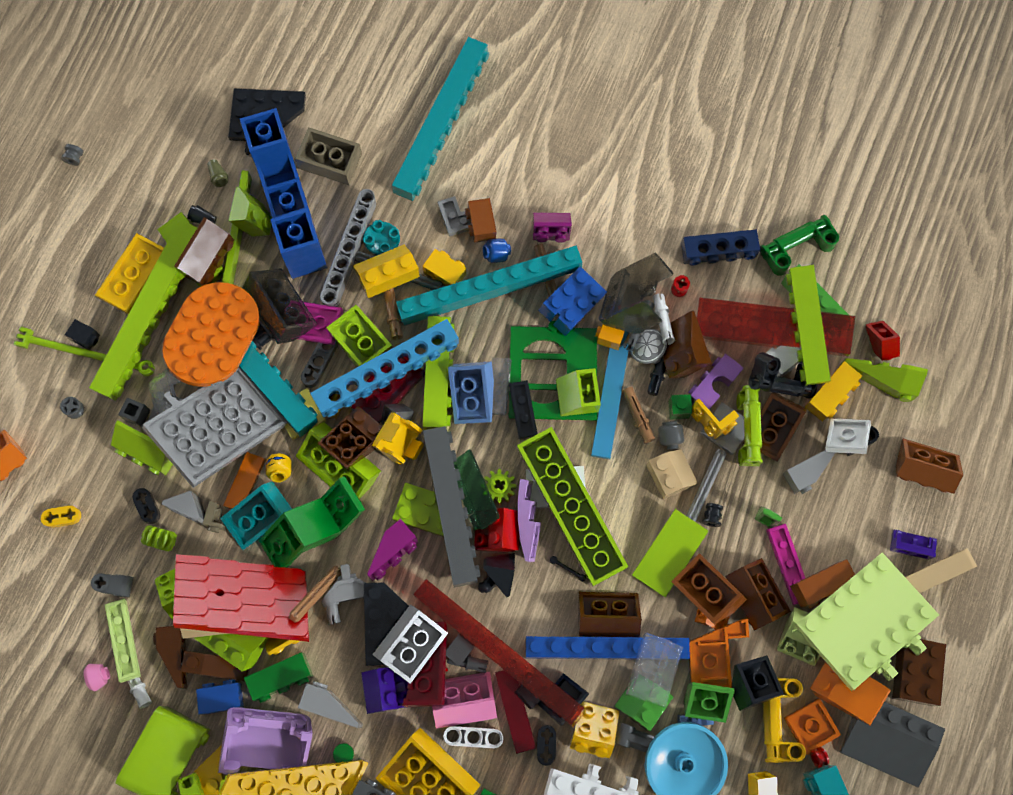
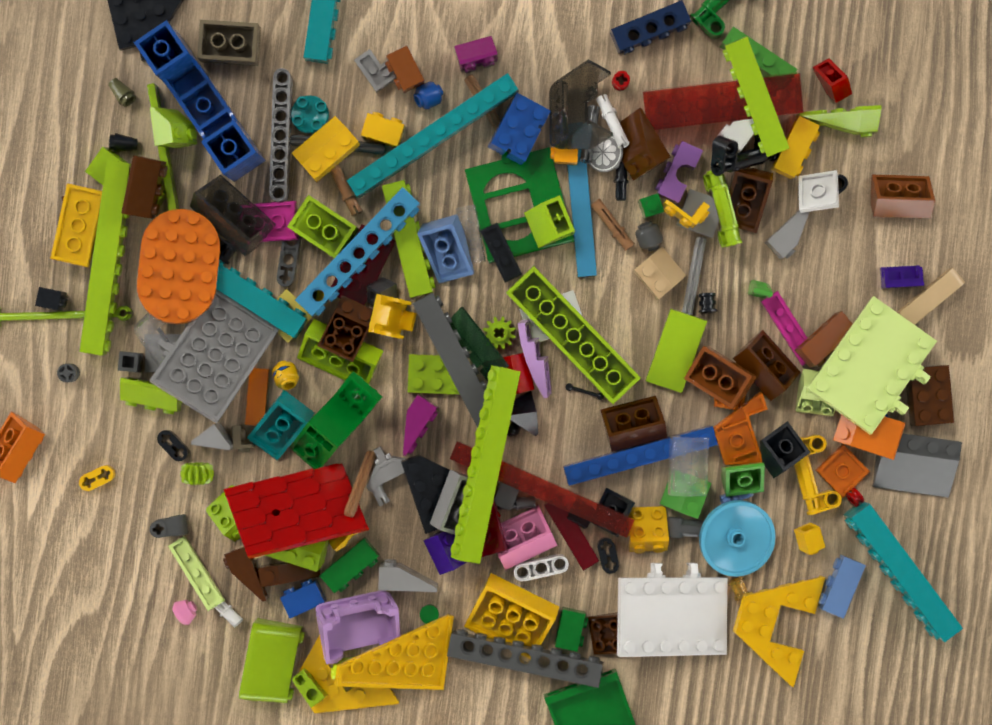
camera: 15 degrees left, 15 degrees up
none -> lime brick [451,365,521,564]

